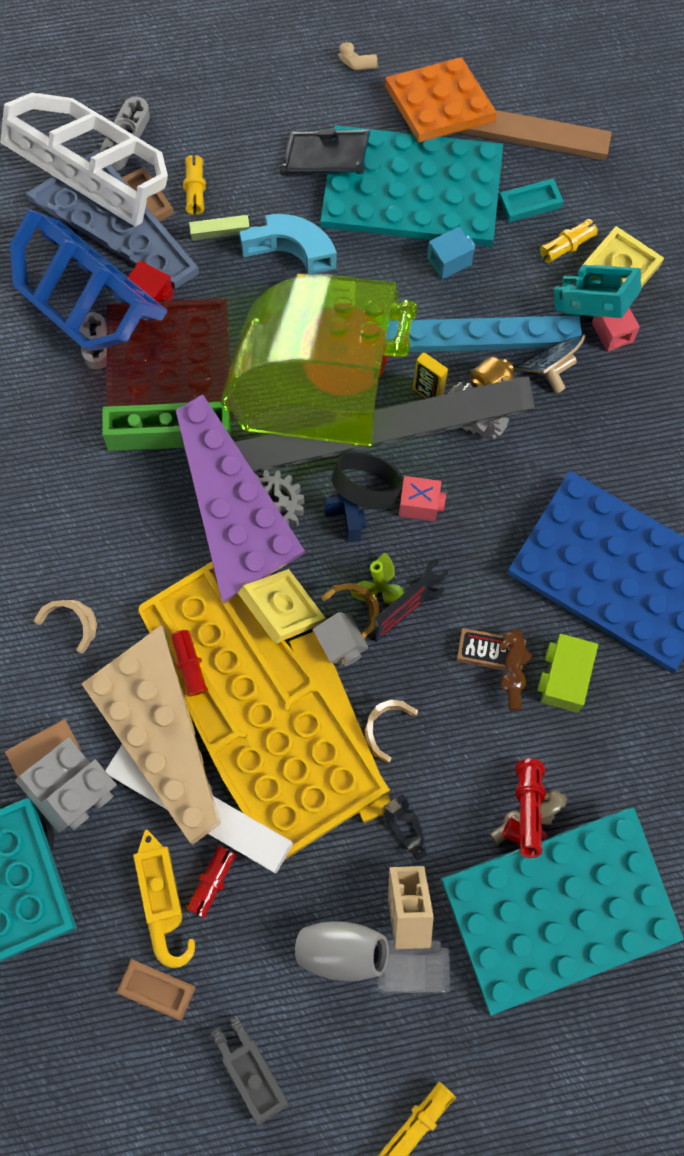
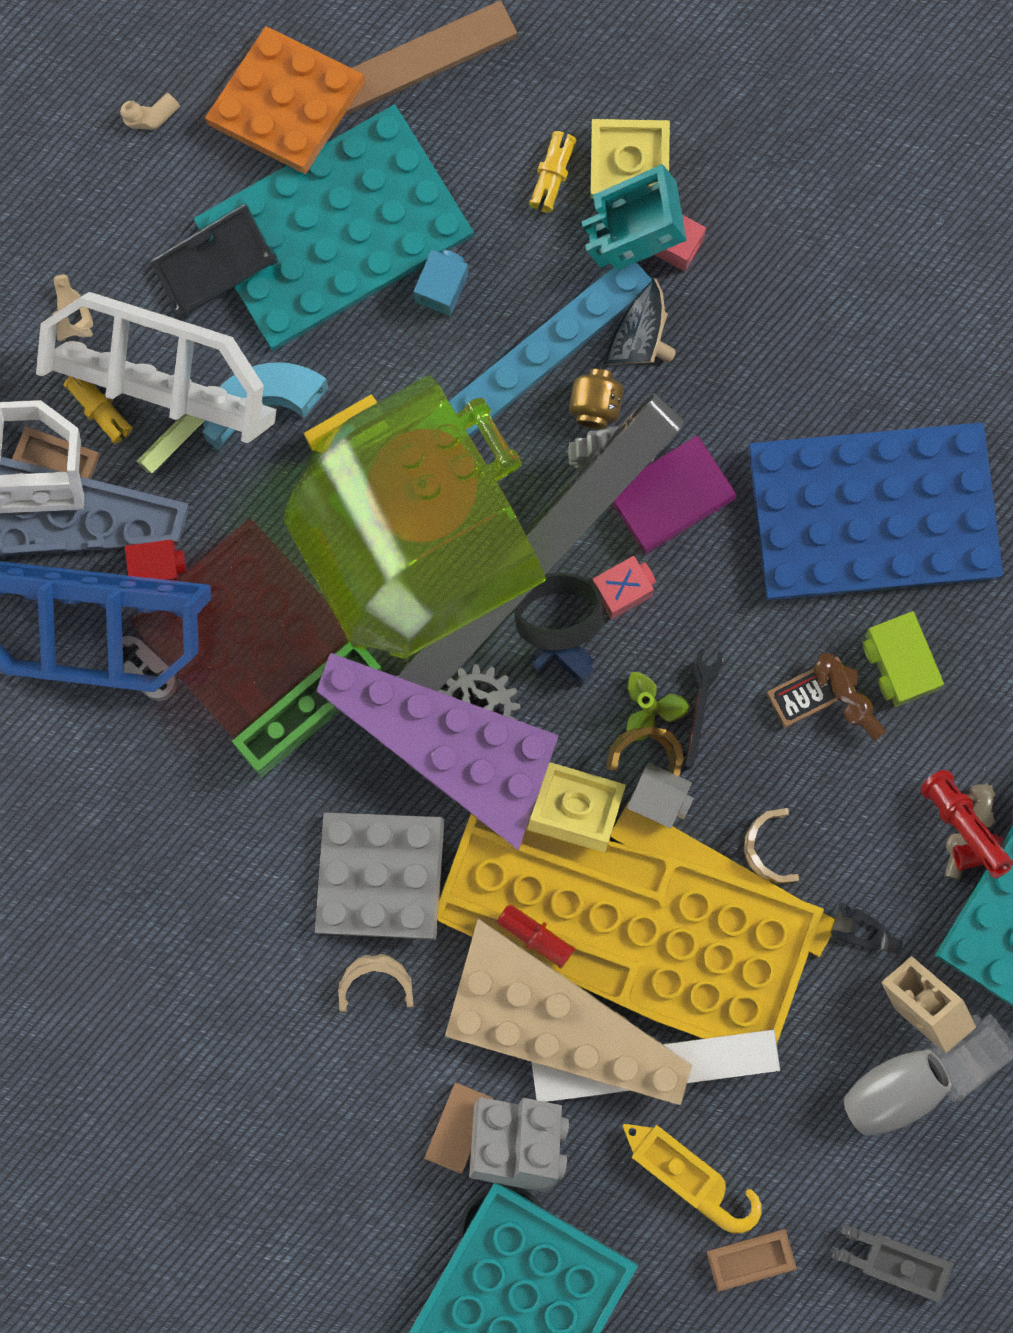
camera: 35 degrees left, 10 degrees up
red pin [186,846,237,919] -> none
tile [413,353,448,399] -> none
teal tile [499,178,564,223] -> none
none -> white plate [36,292,276,443]
none -> tan helmet [53,275,93,341]
none -> light grey plate [315,812,444,940]
none -> magenta piece [612,435,737,555]

